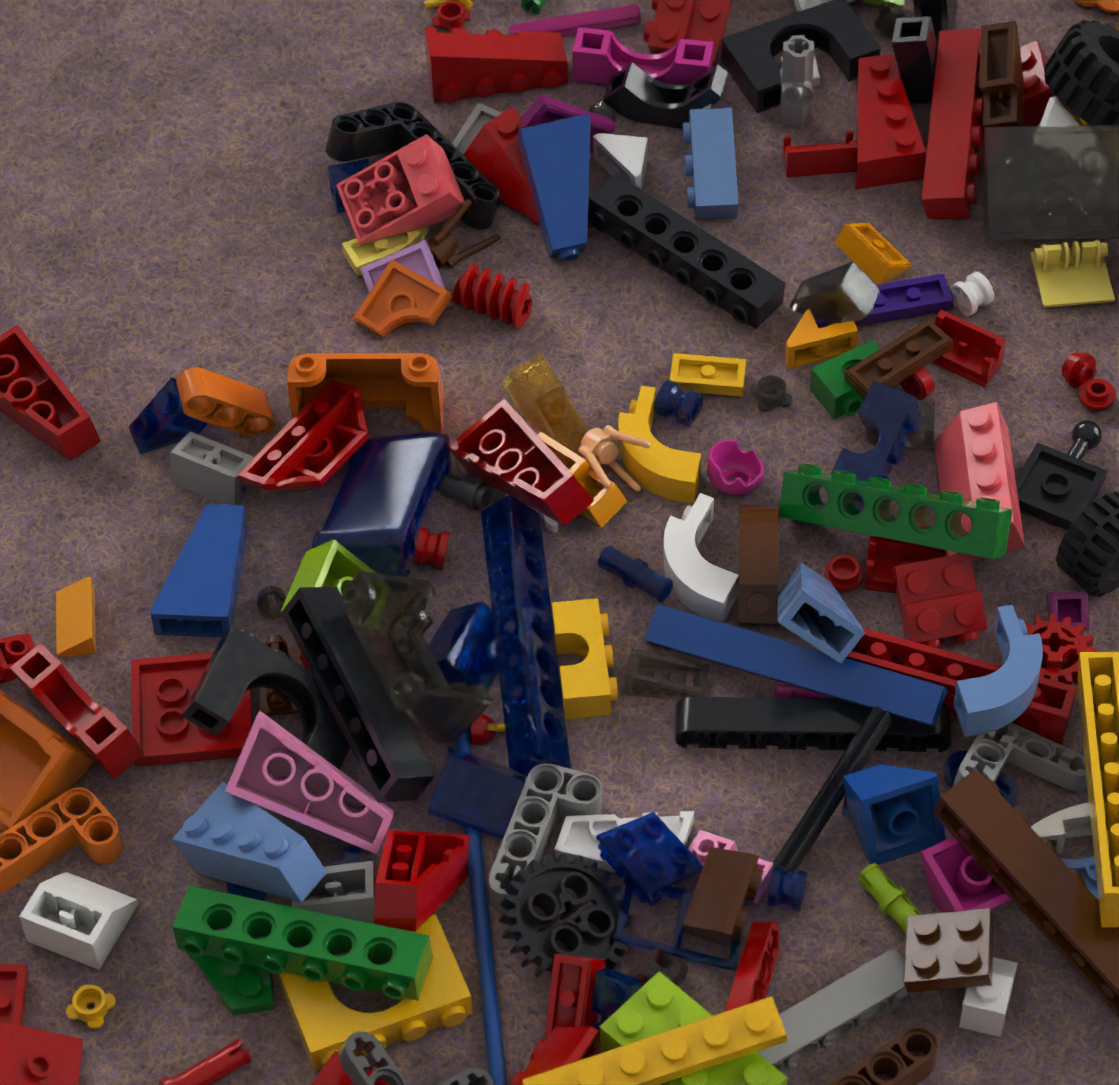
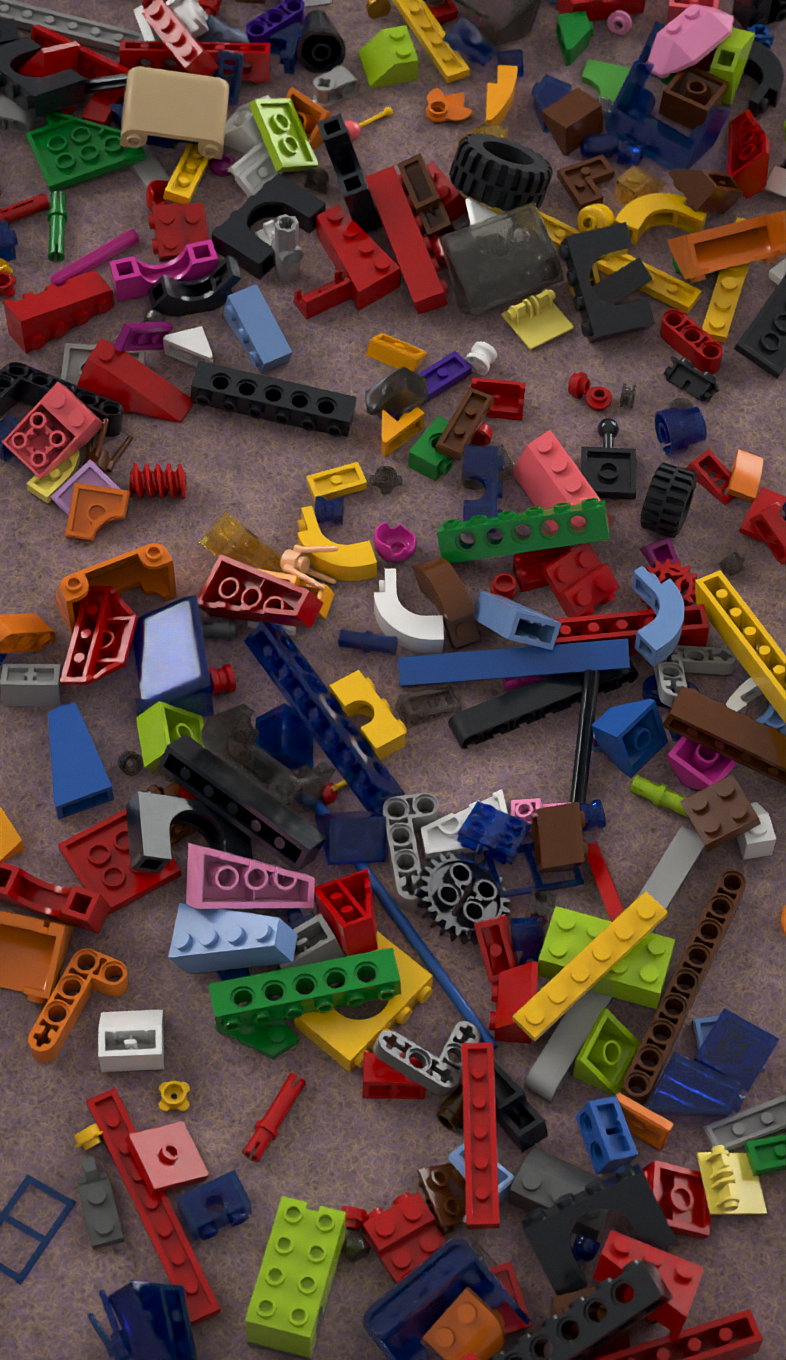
camera: 30 degrees left, 5 degrees up
blue slope [517,113,590,261] -> none

